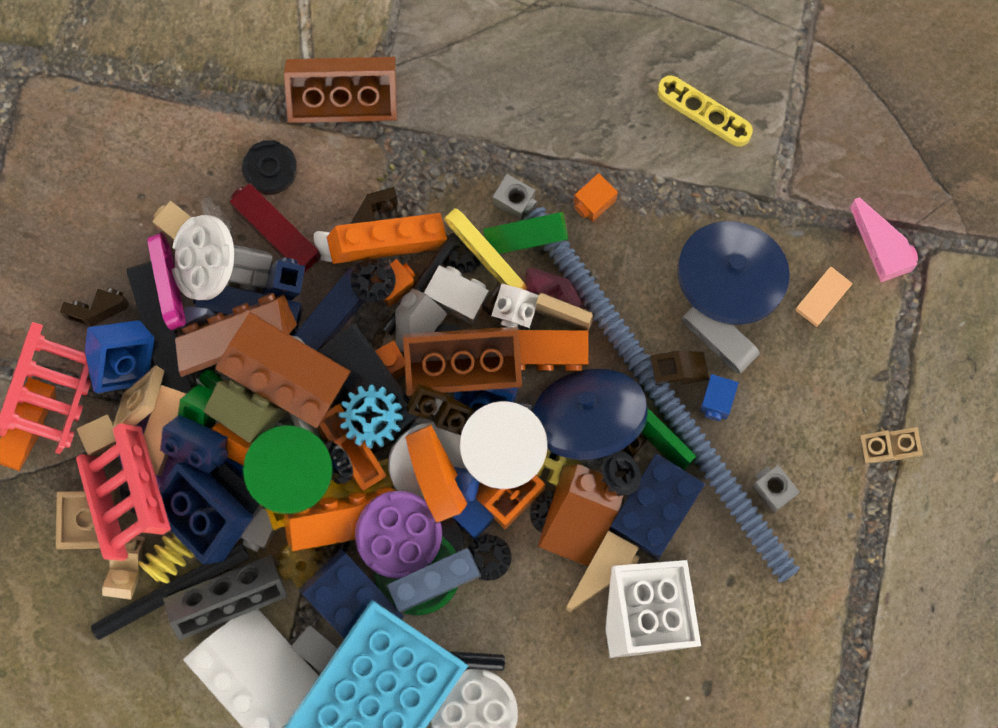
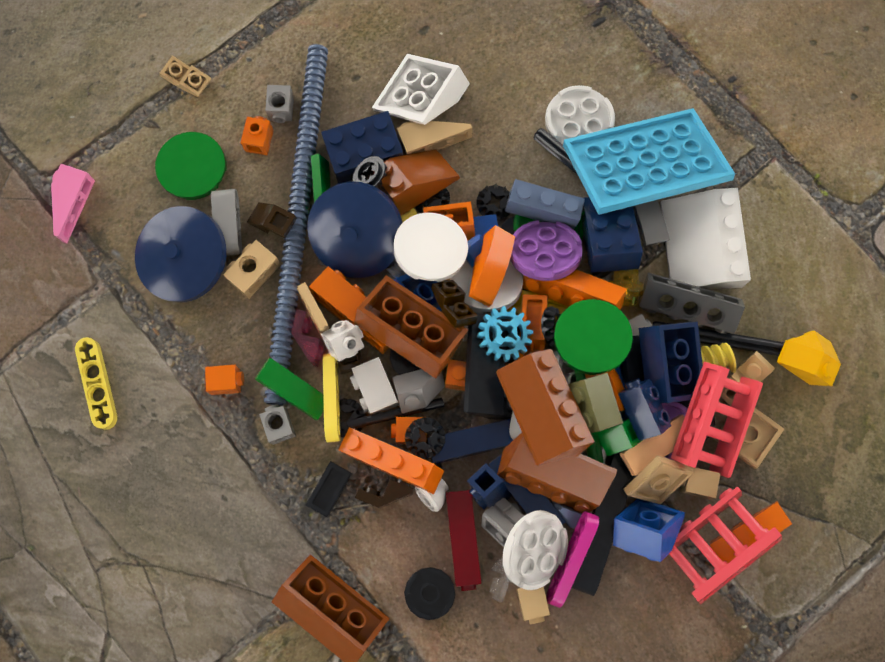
camera: 140 degrees left, 0 degrees up
dark brown slope [60,288,129,326] -> none
blue brick [699,374,739,421] -> none
light nougat tile [795,266,853,327] -> none
none -> green tile [155,132,227,200]
none -> tan brick [223,240,281,299]
none -> orange brick [240,116,274,156]
none -> black tile [305,461,353,518]
none -> yellow slope [777,331,841,386]

